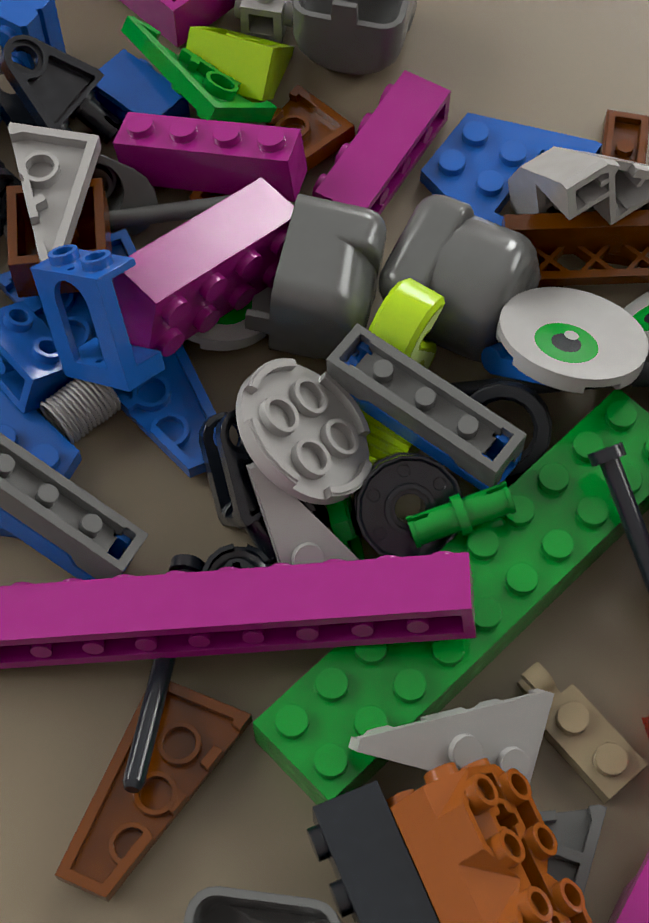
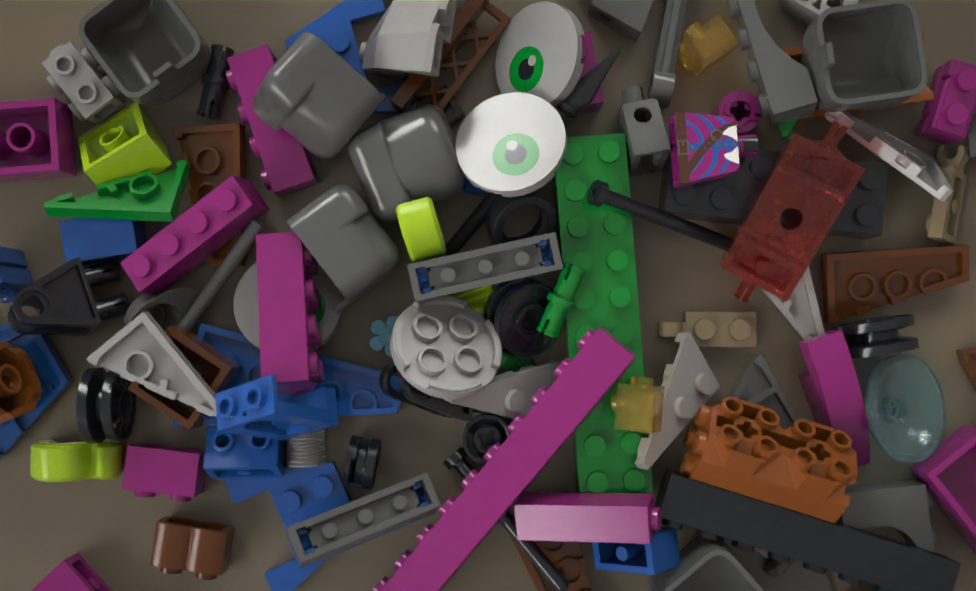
camera: 50 degrees left, 25 degrees up
none -> black pin [196,44,234,120]
none -> dark grey piece [252,32,386,159]
none -> black wheel [343,435,382,490]
none -> magenta brick [514,492,662,544]
none -> blue brick [592,526,681,575]
none -> clear yellow brick [611,376,665,433]

